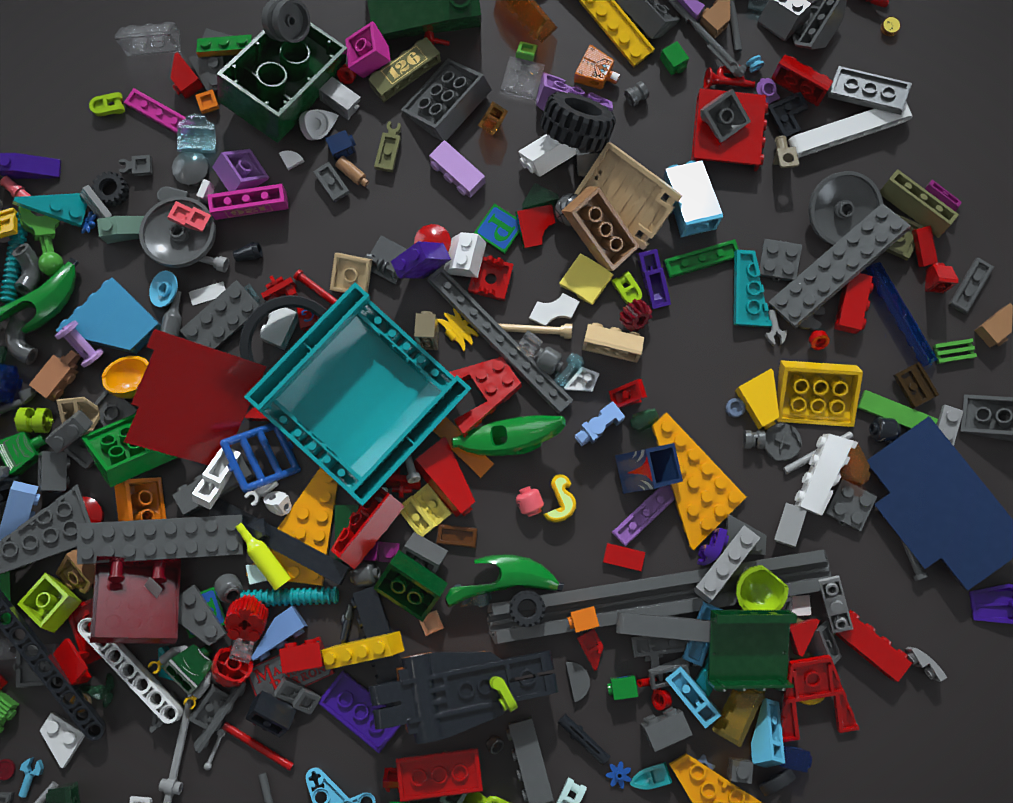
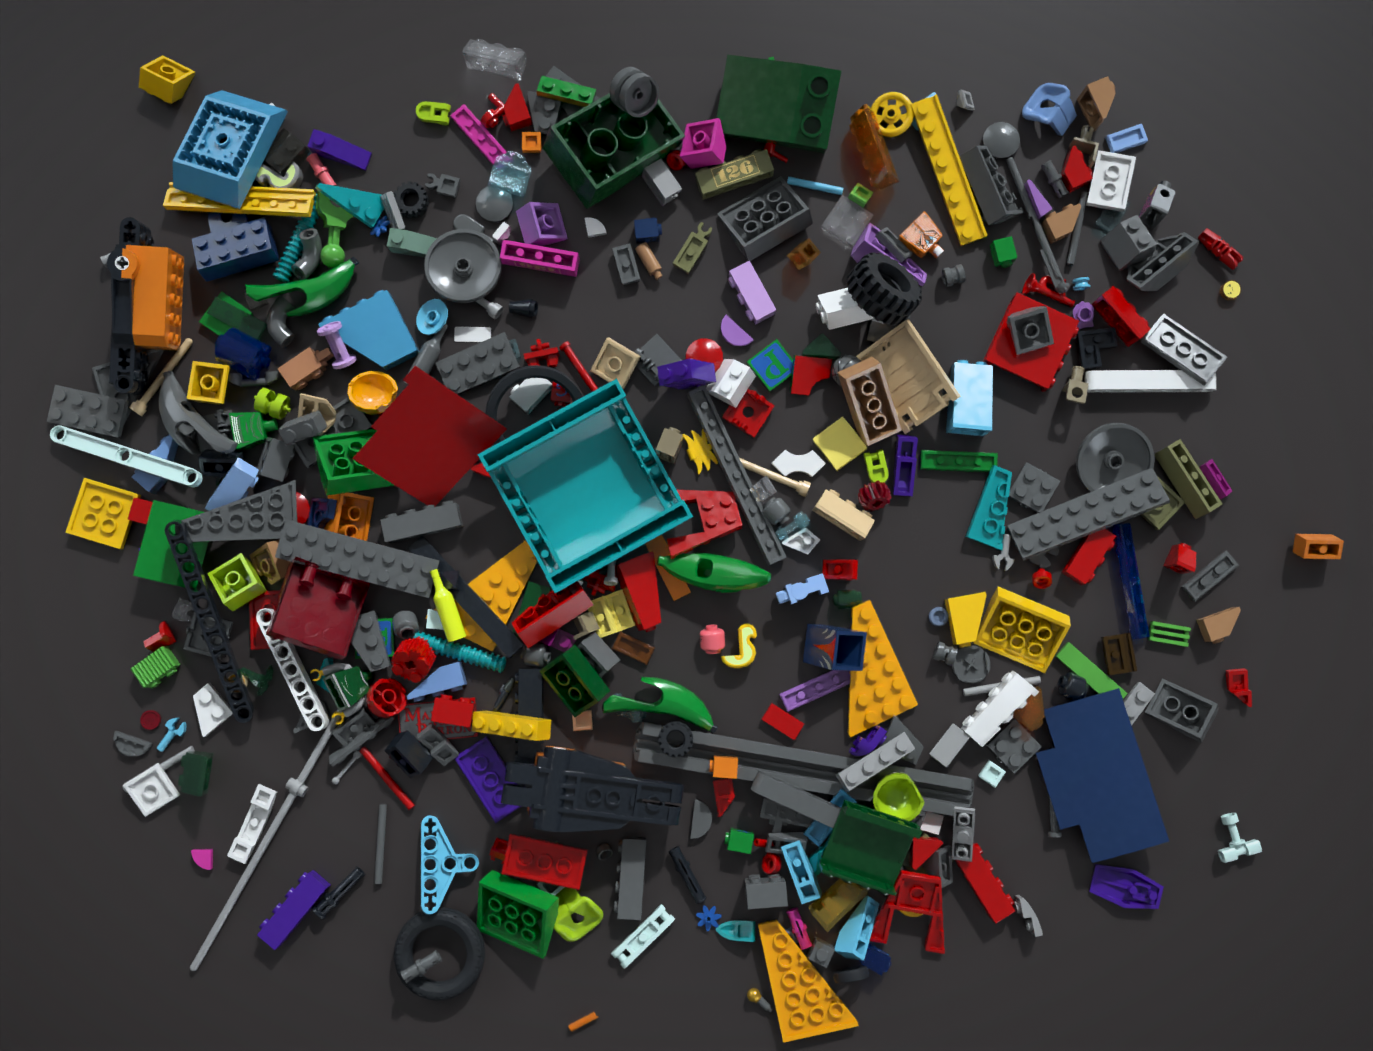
camera: 15 degrees right, 5 degrees up
red panel [53,638,92,685] -> none
light grey sticker [144,577,163,598] -> none
coral slope [167,201,211,232] -> none
white slope [192,447,241,509] -> none
blue bar [220,422,301,493] -> none
clear tile [229,638,254,663] -> none
white bar [244,481,279,506] -> none
white piece [263,491,292,516] -> none
white piece [299,109,339,141] -> none
lime plate [489,676,518,712] -> none
red tile [912,226,938,267] -> none
none -> dark blue tile [307,498,337,529]
none -> red plate [480,93,505,128]
none -> dark tan panel [573,611,600,640]
none -> medium lavender tile [721,315,753,346]
none -> dark pink pin [786,907,812,950]
none -> medium azure bar [787,176,843,195]
none -> dark grey tile [875,227,913,263]
none -> light aqua tile [978,760,1006,787]

